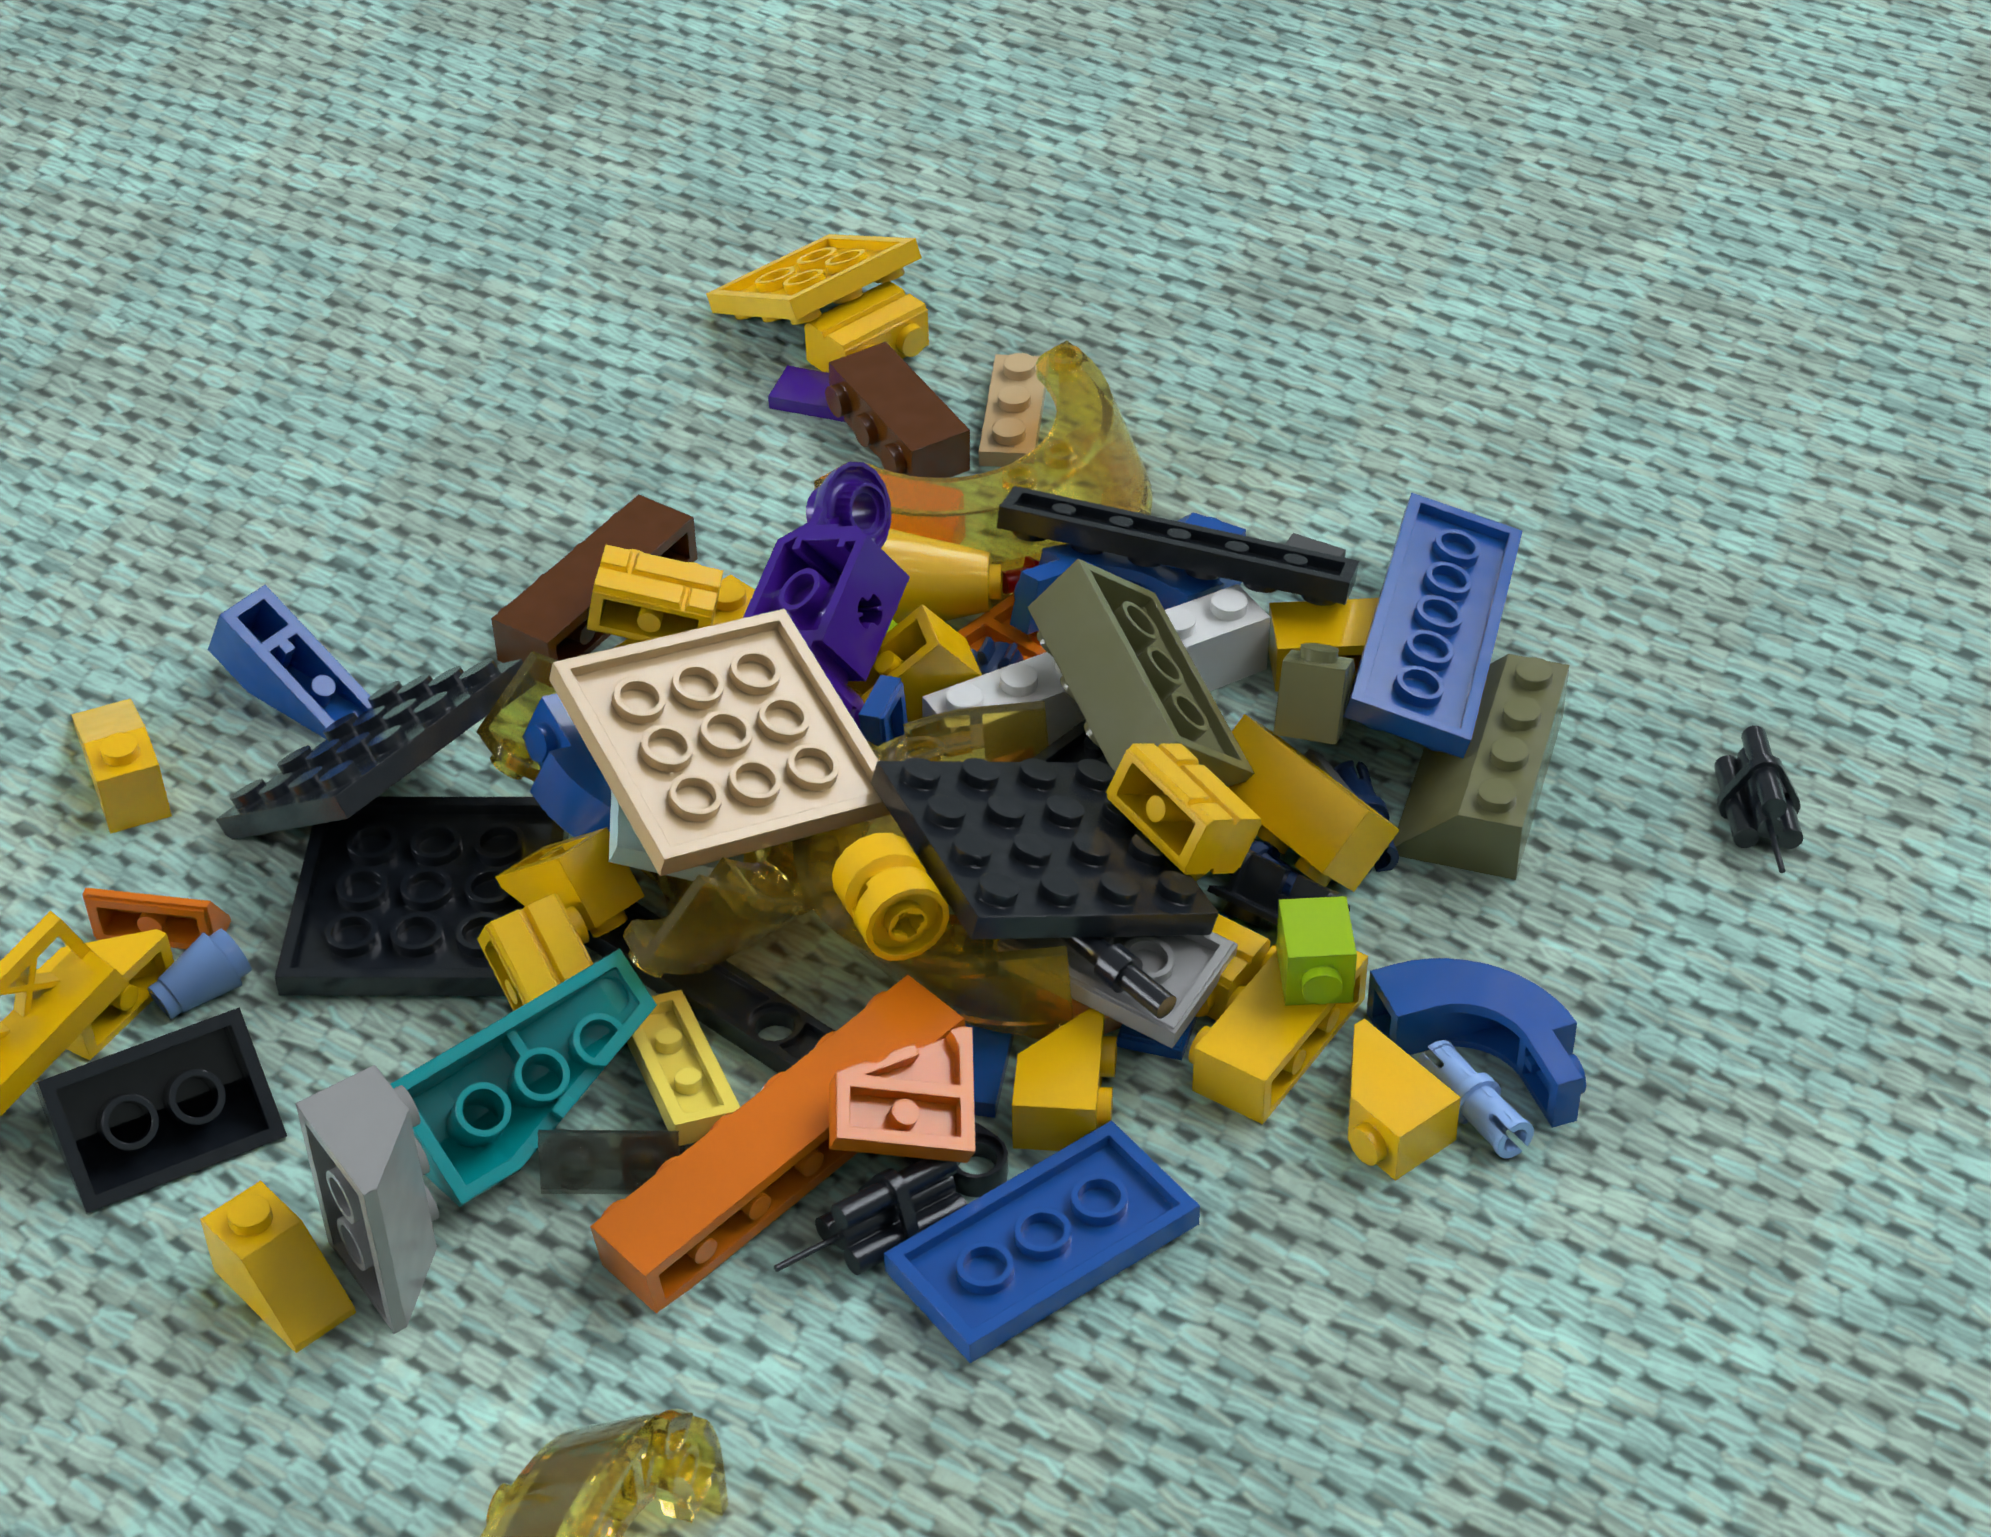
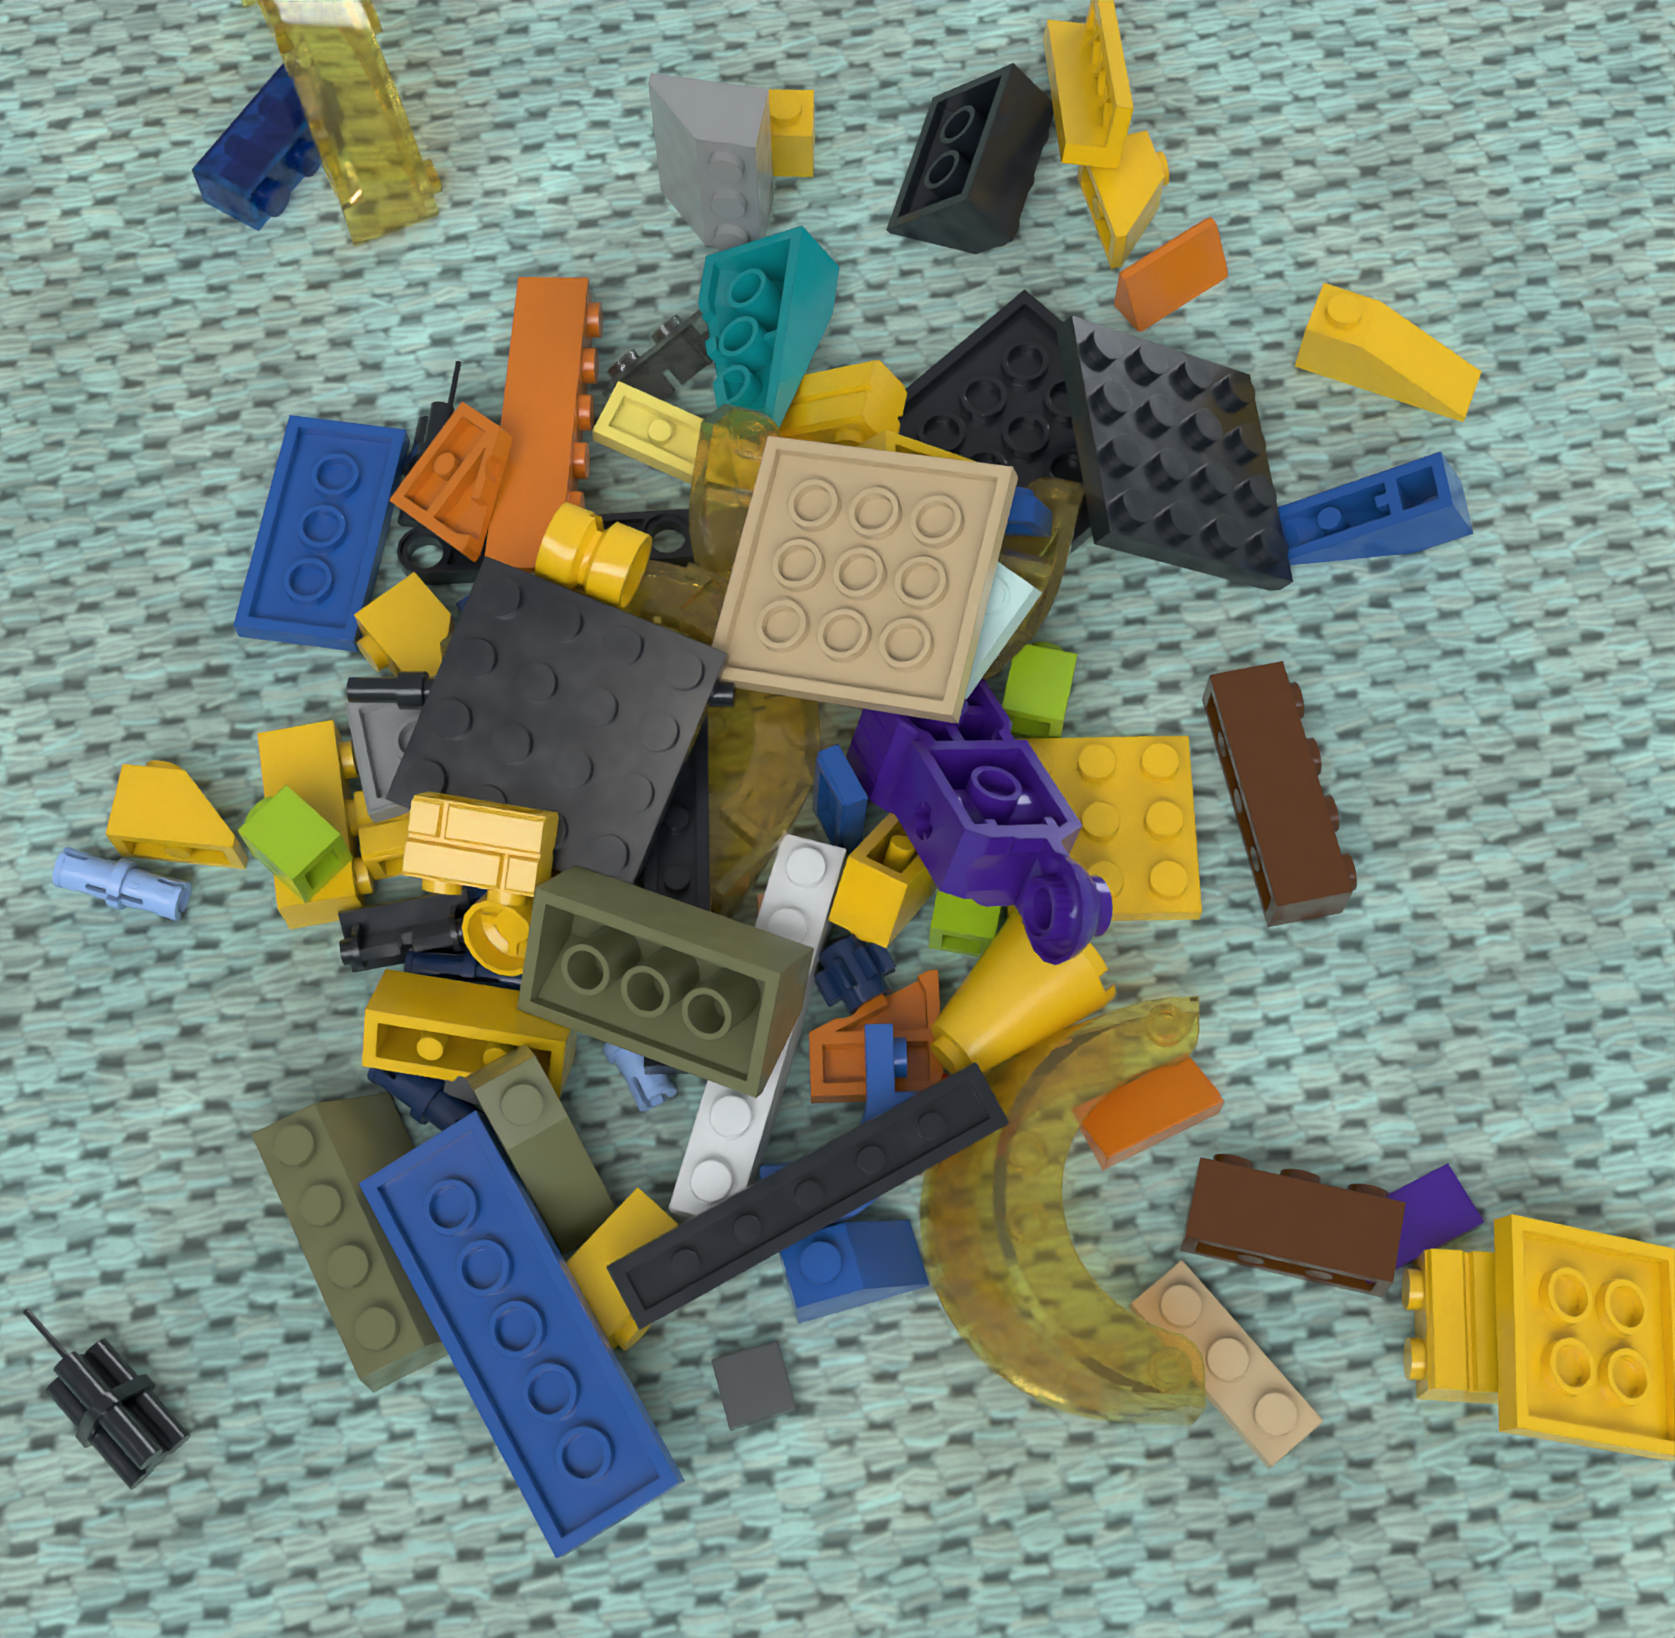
camera: 135 degrees right, 25 degrees up
medium blue cone [147,928,252,1020] -> none
yellow brick [587,545,724,641] -> none
blue arch [1366,958,1586,1128] -> none

